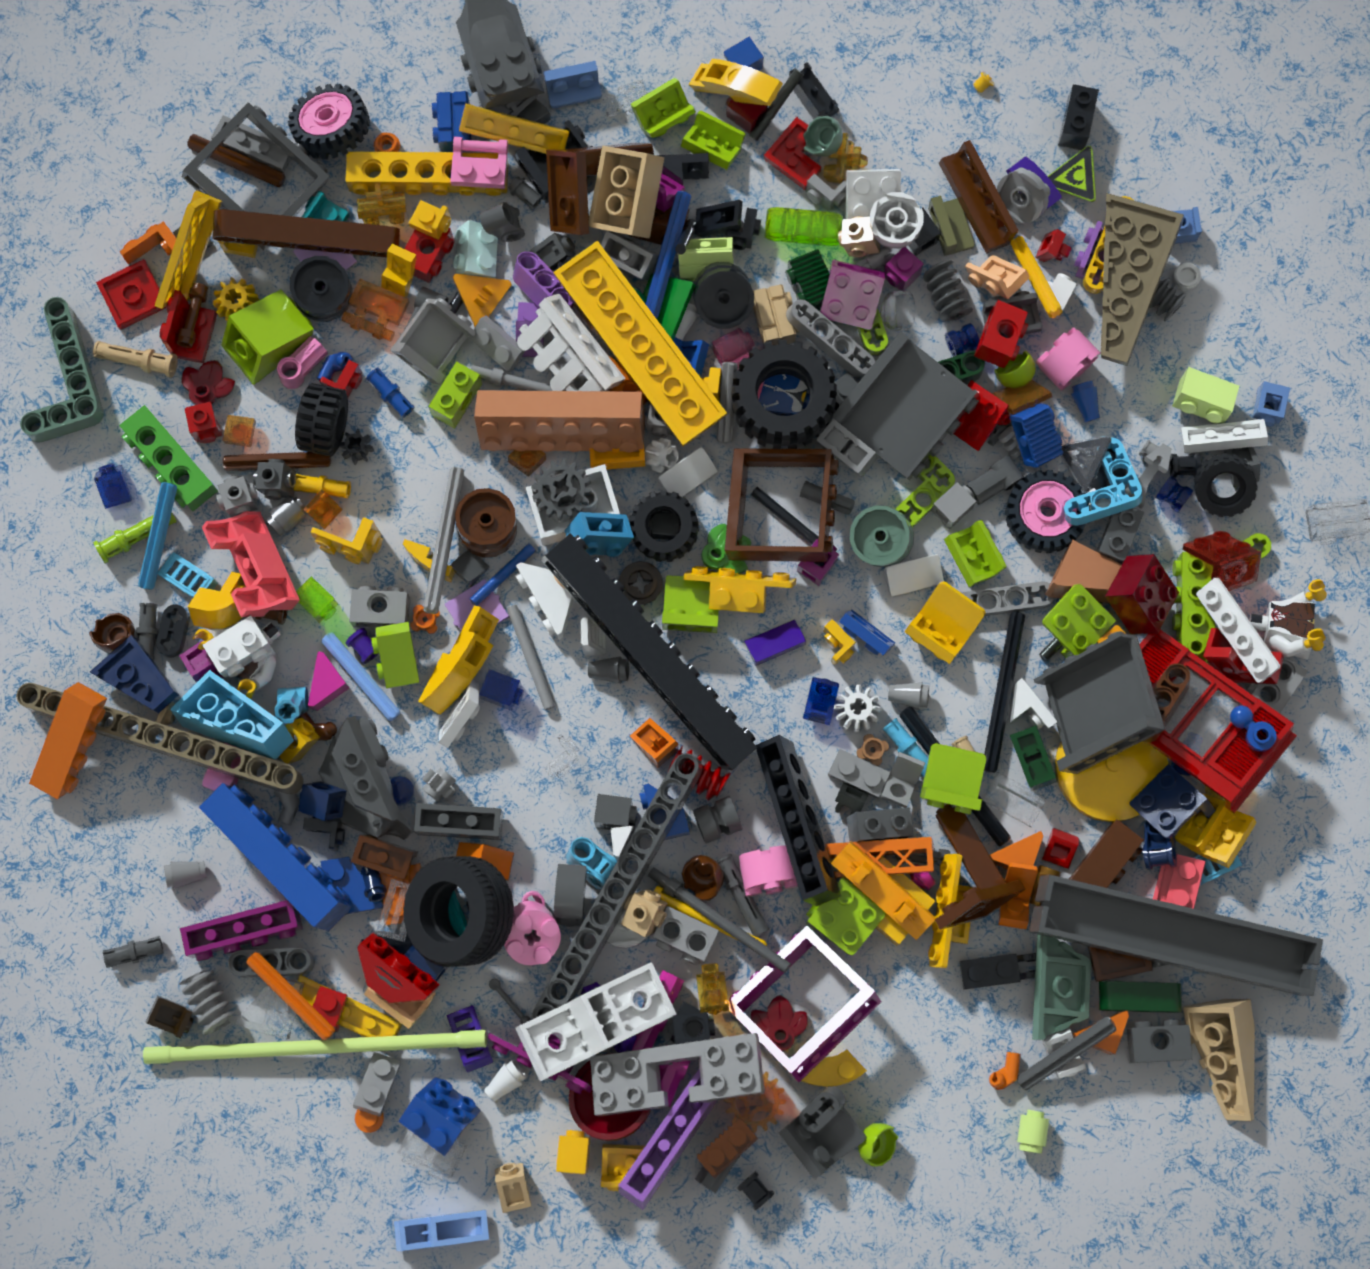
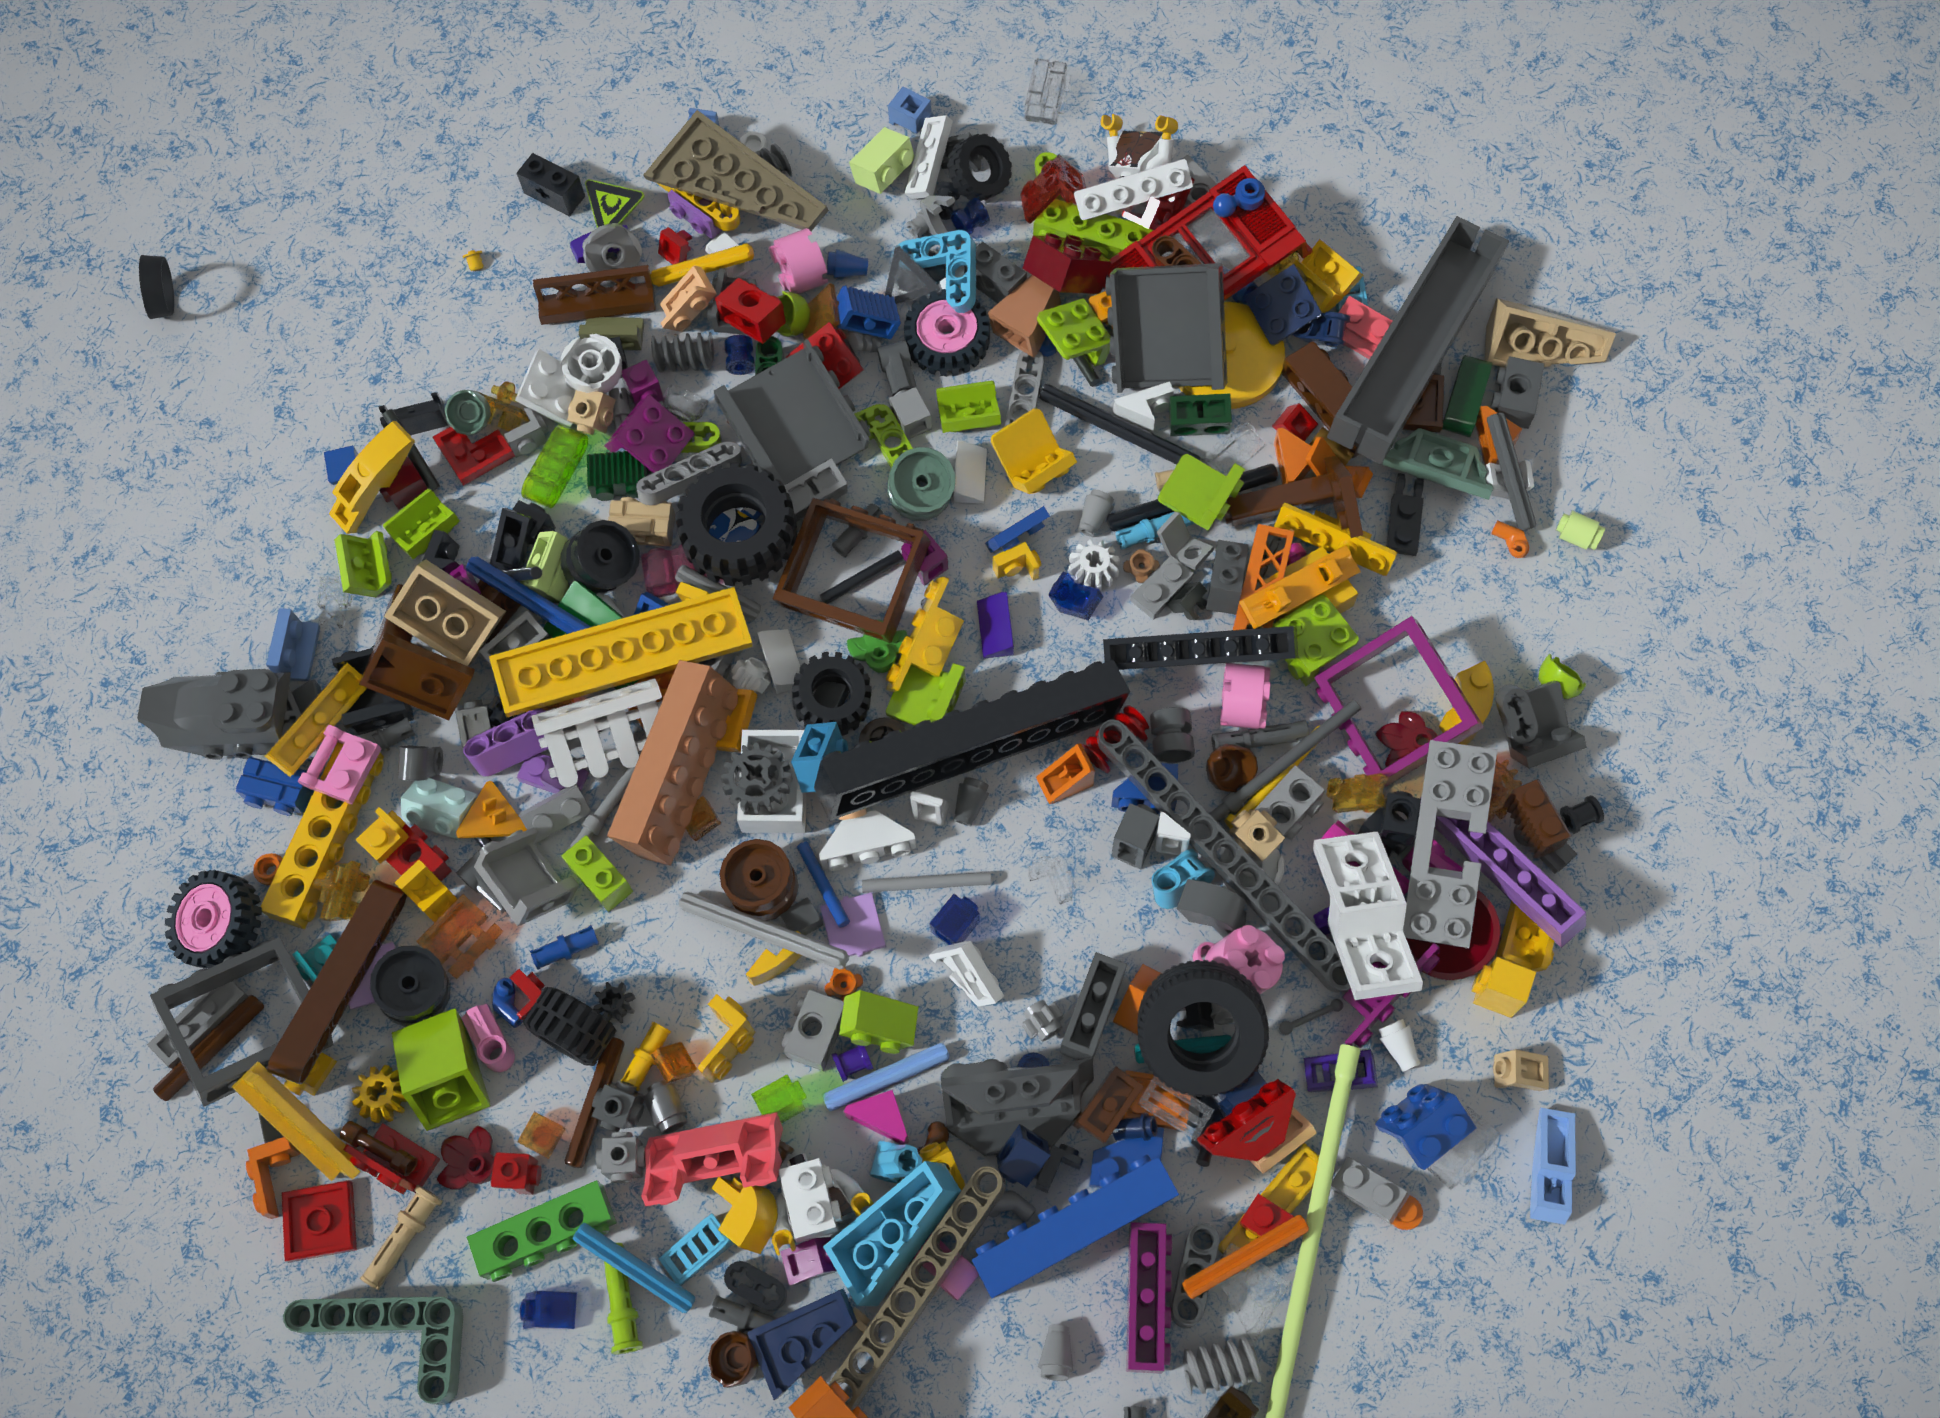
camera: 70 degrees left, 10 degrees down
yellow slope [418,606,499,715] -> none

